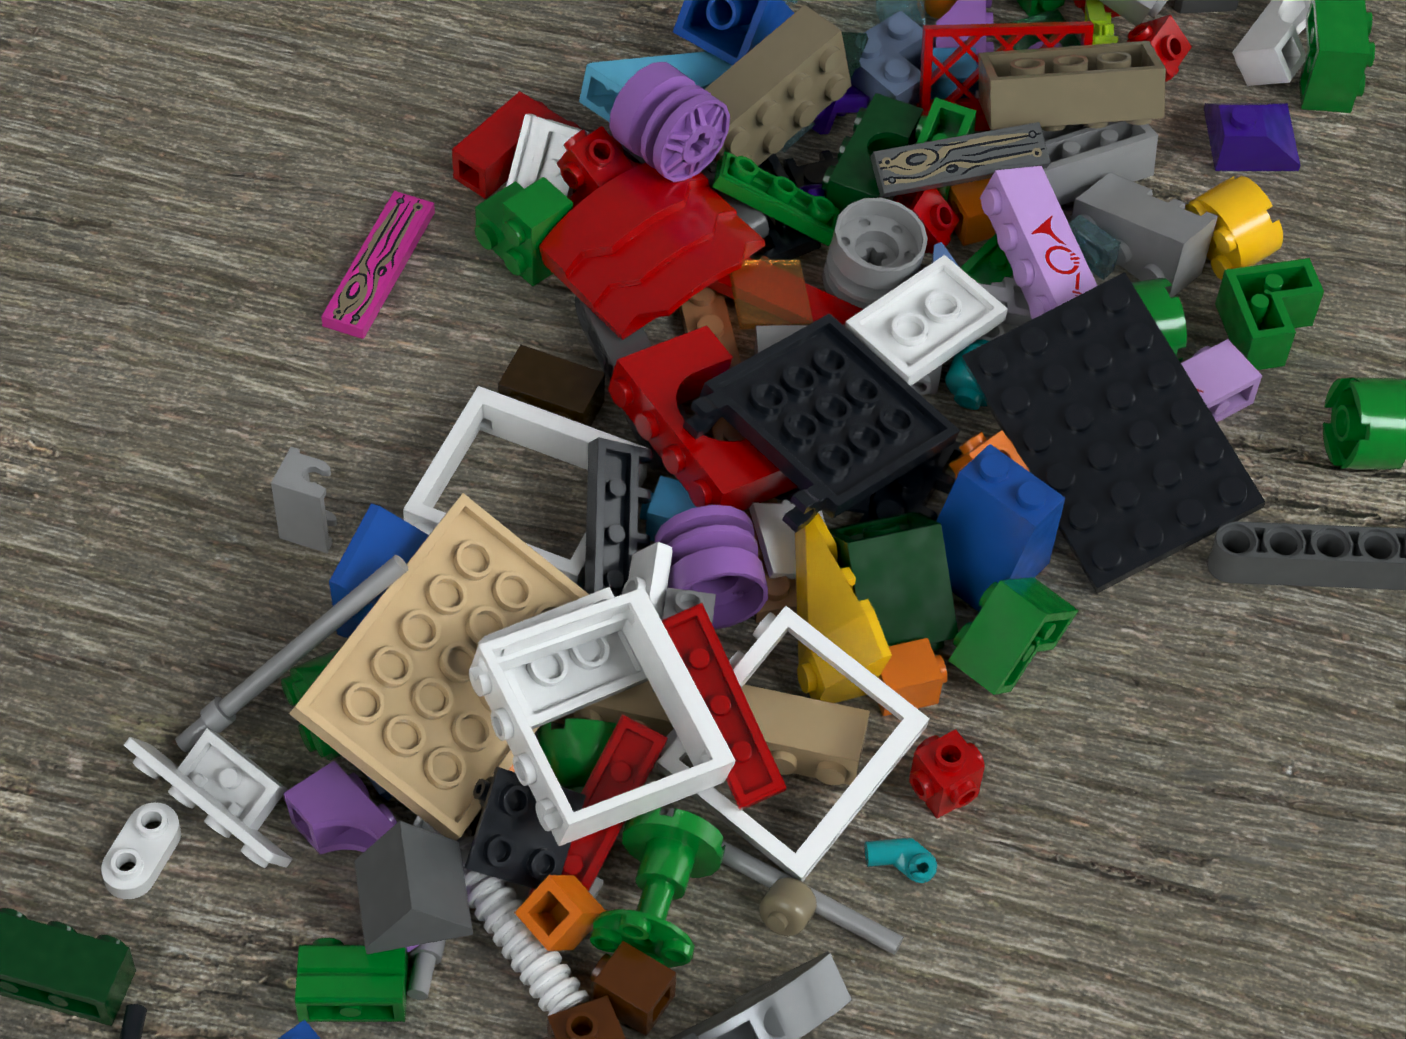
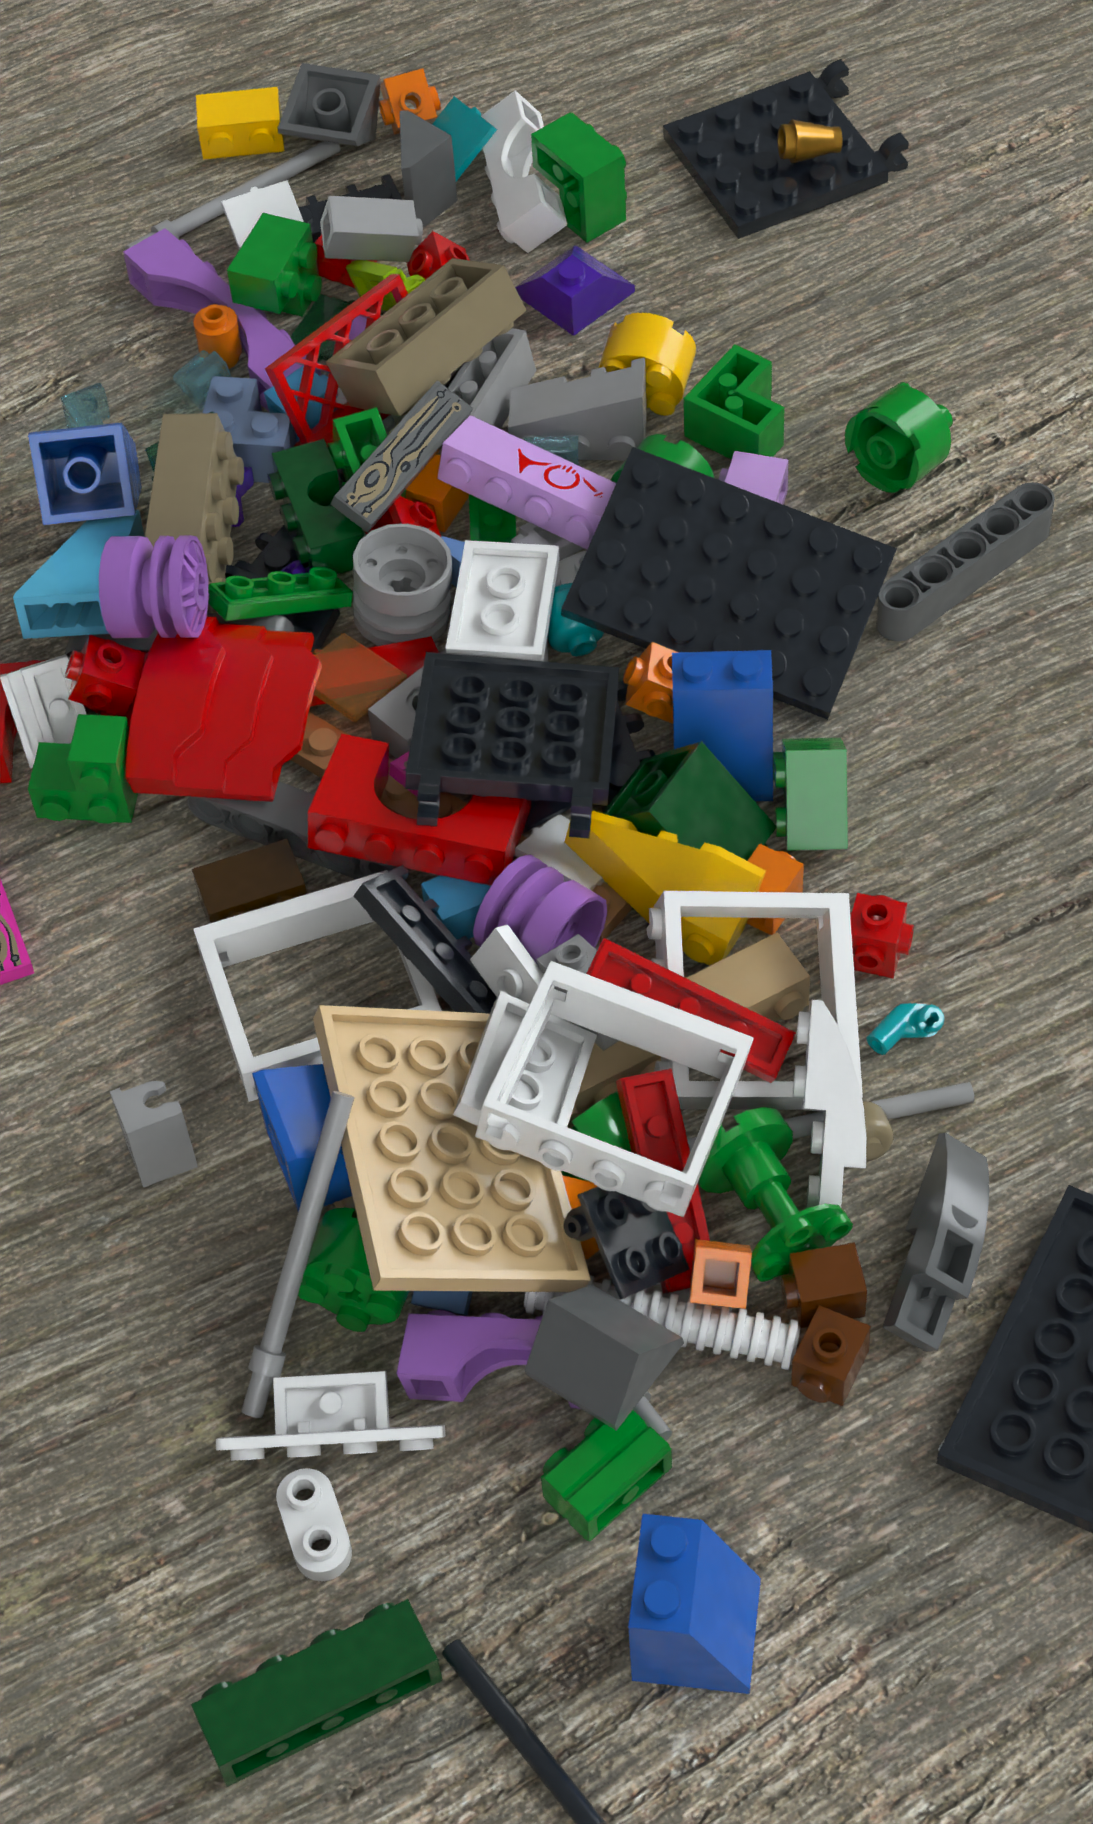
camera: 35 degrees left, 0 degrees up
none -> white slope [793,1000,866,1208]

